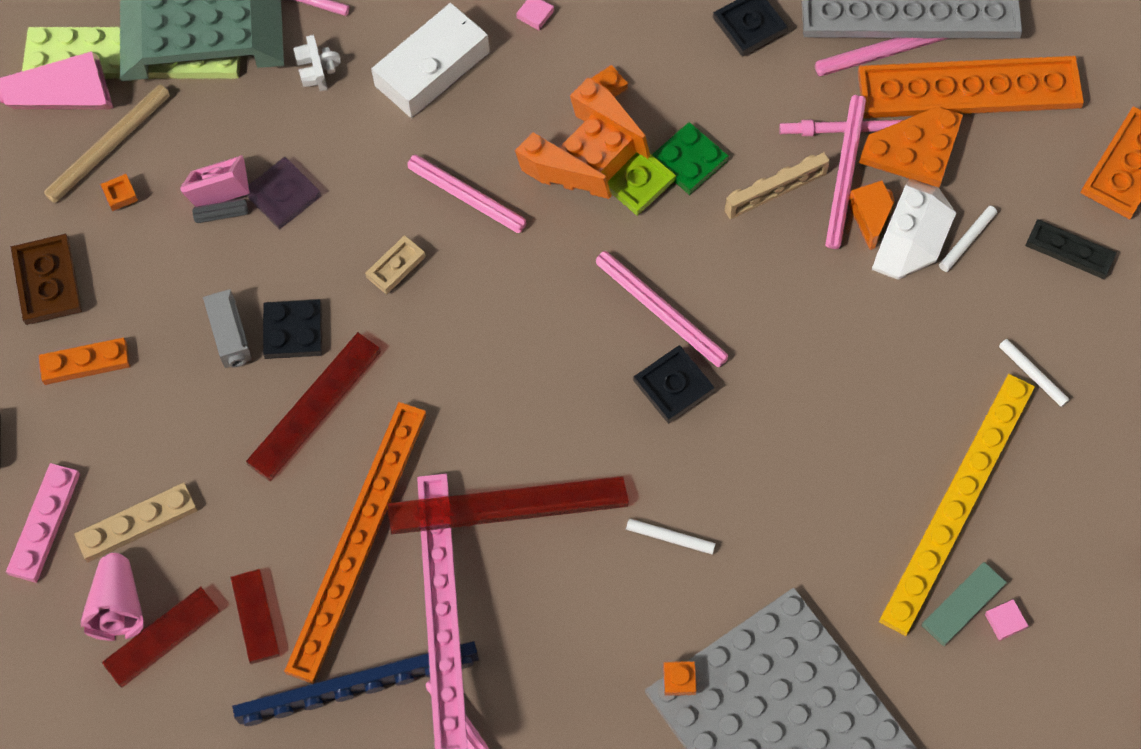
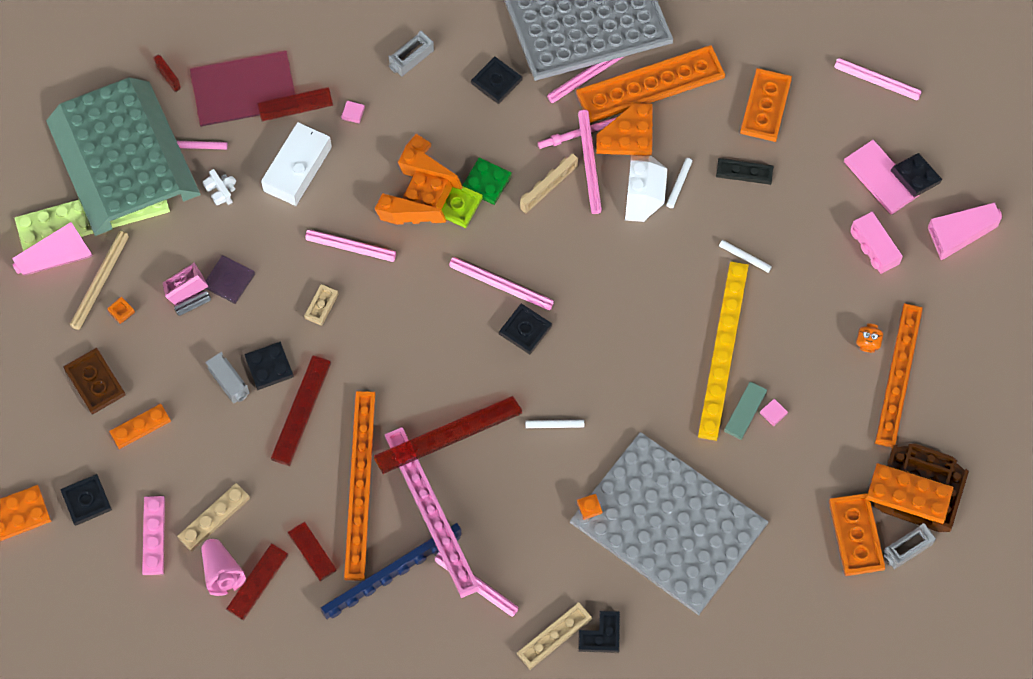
camera: 20 degrees left, 0 degrees up
orange slope [848,180,895,250] -> none

